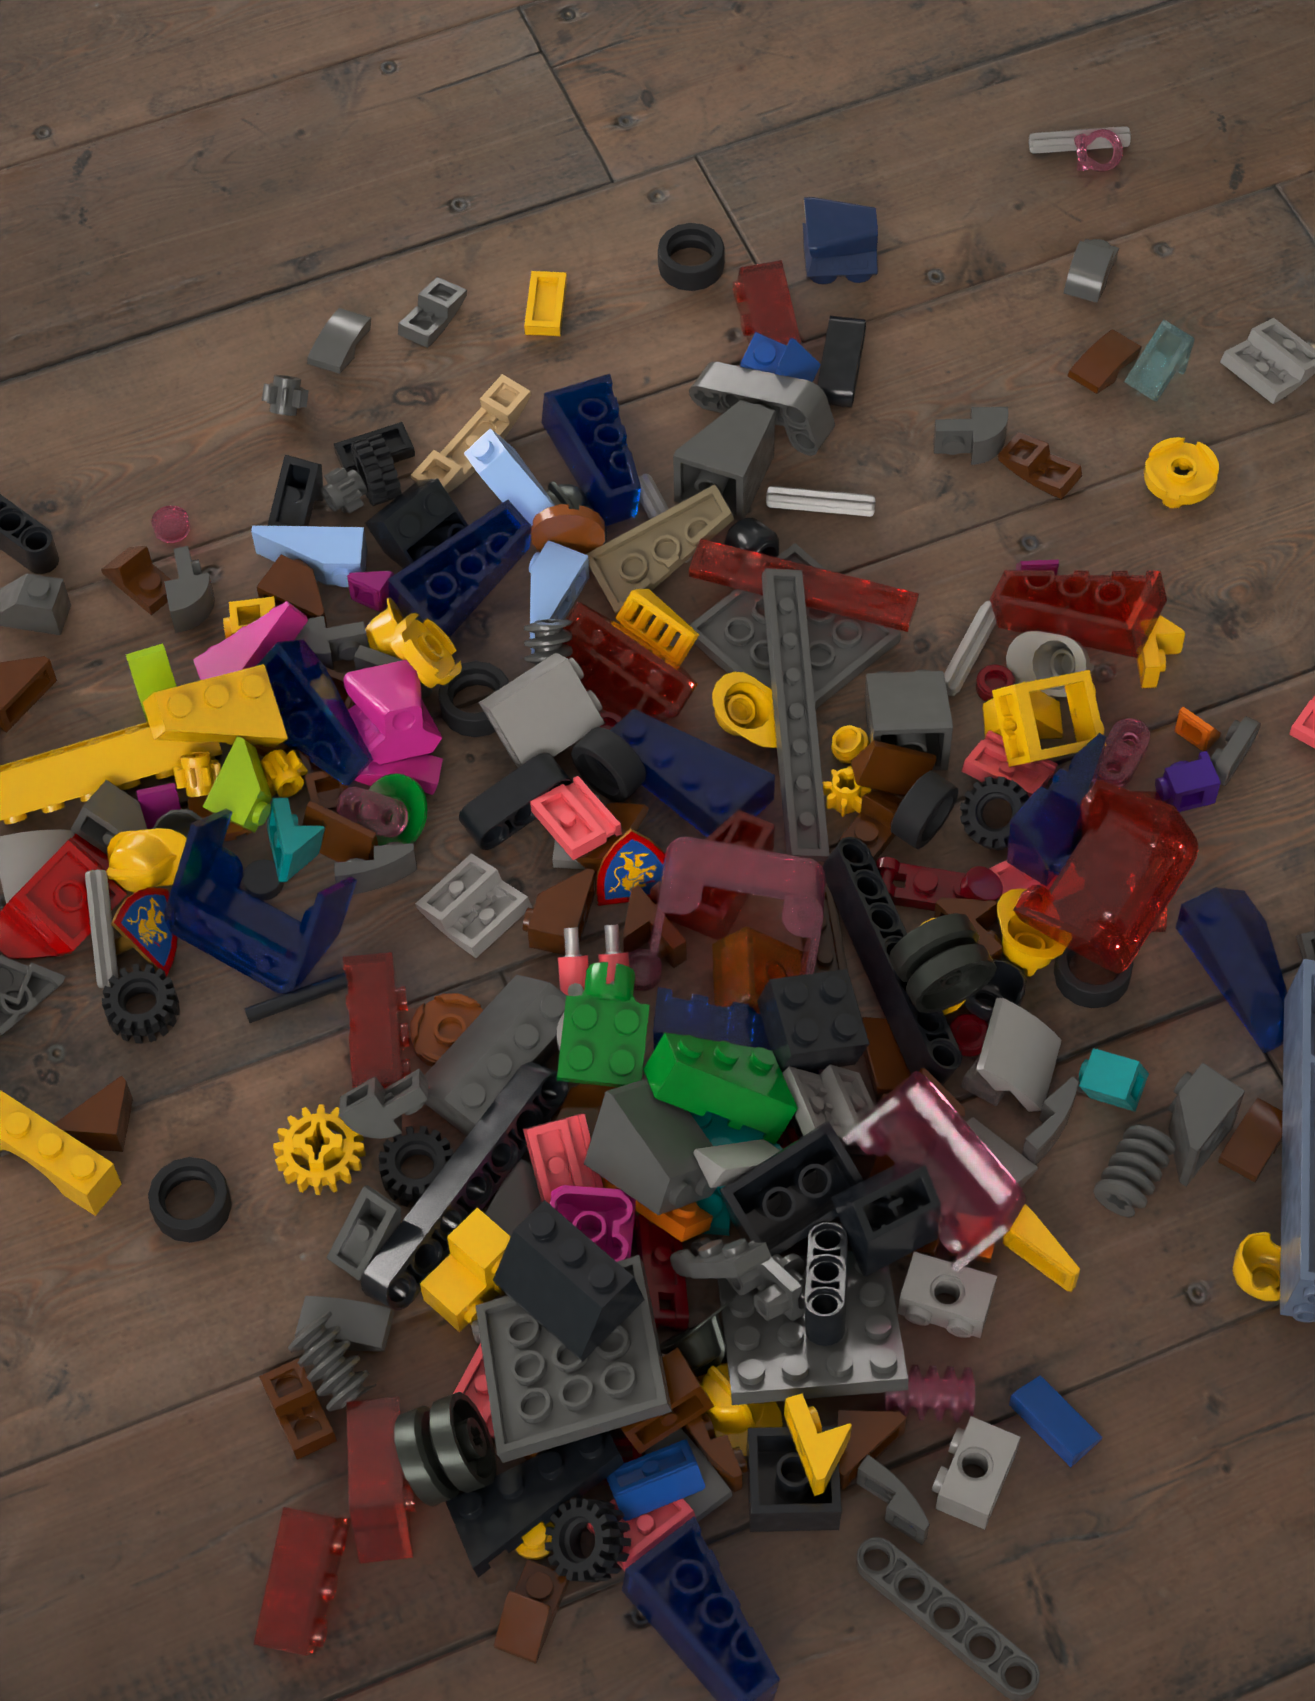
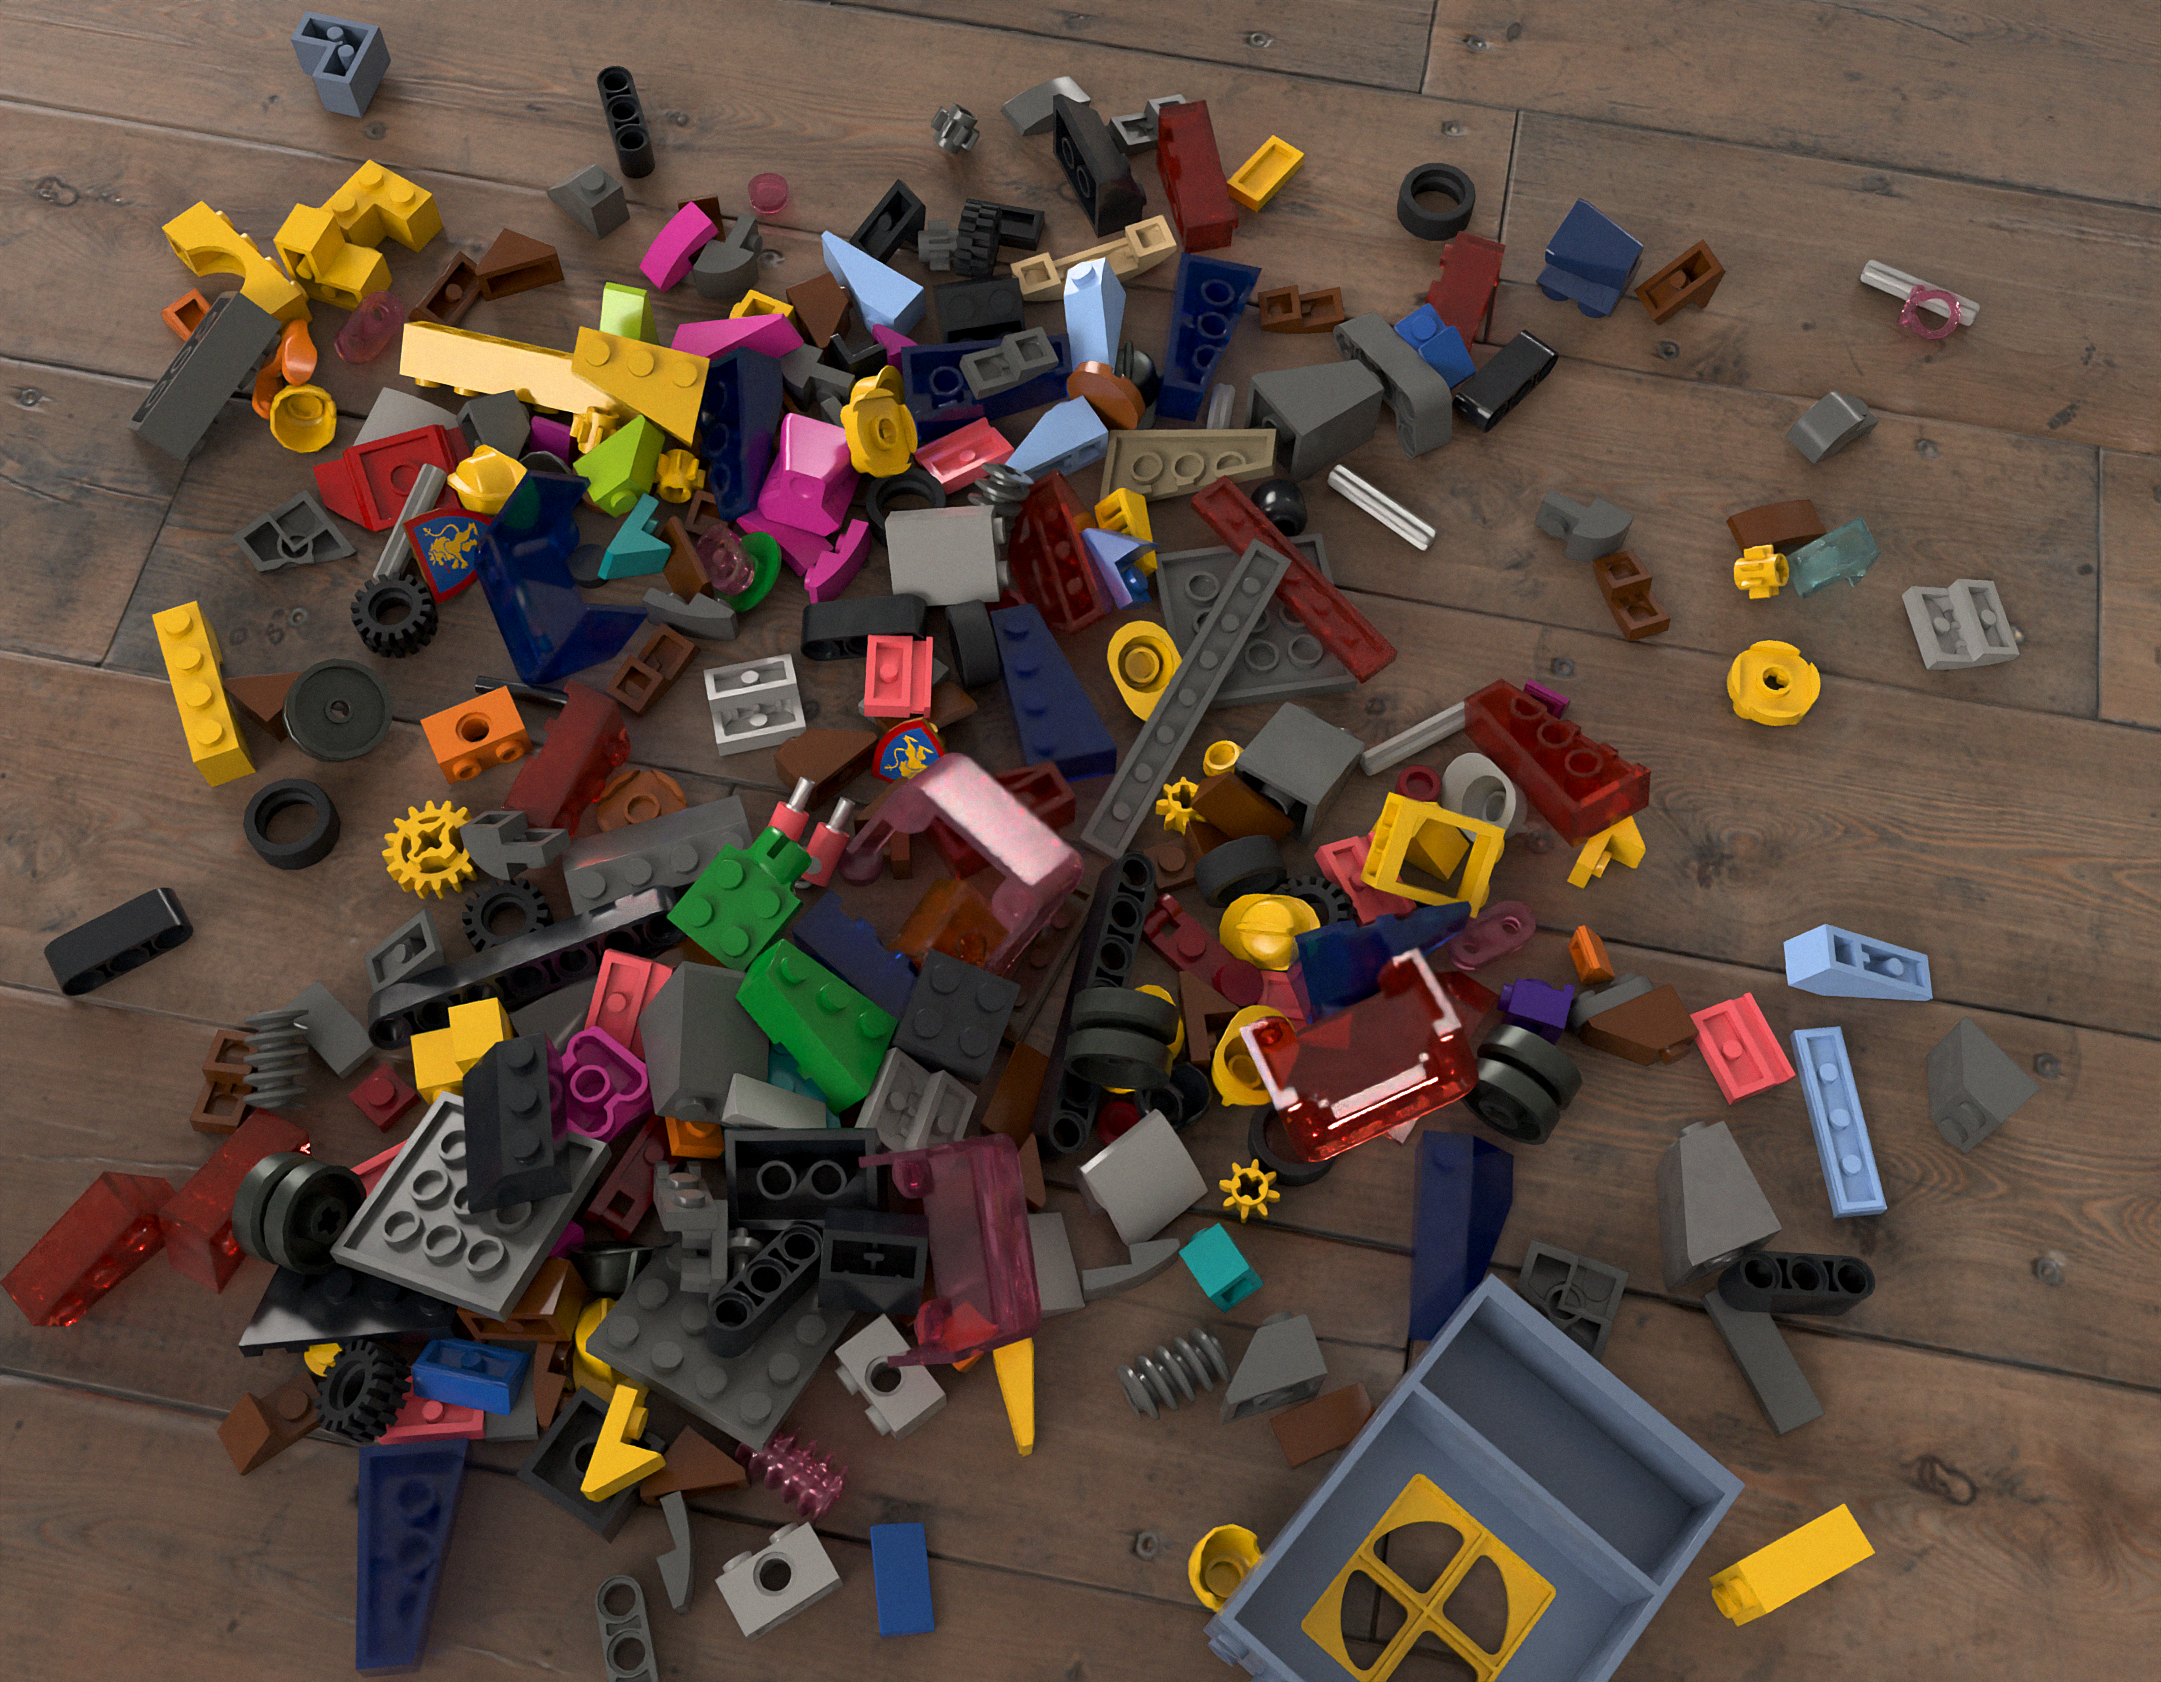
camera: 30 degrees right, 5 degrees up
none -> black beam [44,887,194,996]
none -> pearl dark grey wheel [282,658,393,763]
none -> dark red plate [348,1062,421,1133]
none -> orange brick [420,686,534,785]
none -> reddish brown slope [605,622,701,715]
none -> dark pink slope [639,201,719,294]
none -> dark pink slope [804,519,871,604]
none -> black panel [830,333,888,383]
none -> coral plate [912,417,1015,496]
none -> dark grey slope [959,327,1059,400]
none -> black slope [1053,94,1147,238]
none -> slope [1081,528,1159,610]
none -> clear red wedge [1155,100,1238,255]
none -> yellow piece [1219,894,1321,971]
none -> yellow gear [1219,1159,1280,1223]
none -> reddish brown slope [1257,285,1345,334]
none -> pearl dark grey wheel [1454,1024,1583,1145]
none -> reddish brown slope [1578,983,1699,1067]
none -> reddish brown slope [1634,239,1726,325]
none -> yellow gear [1734,545,1789,599]

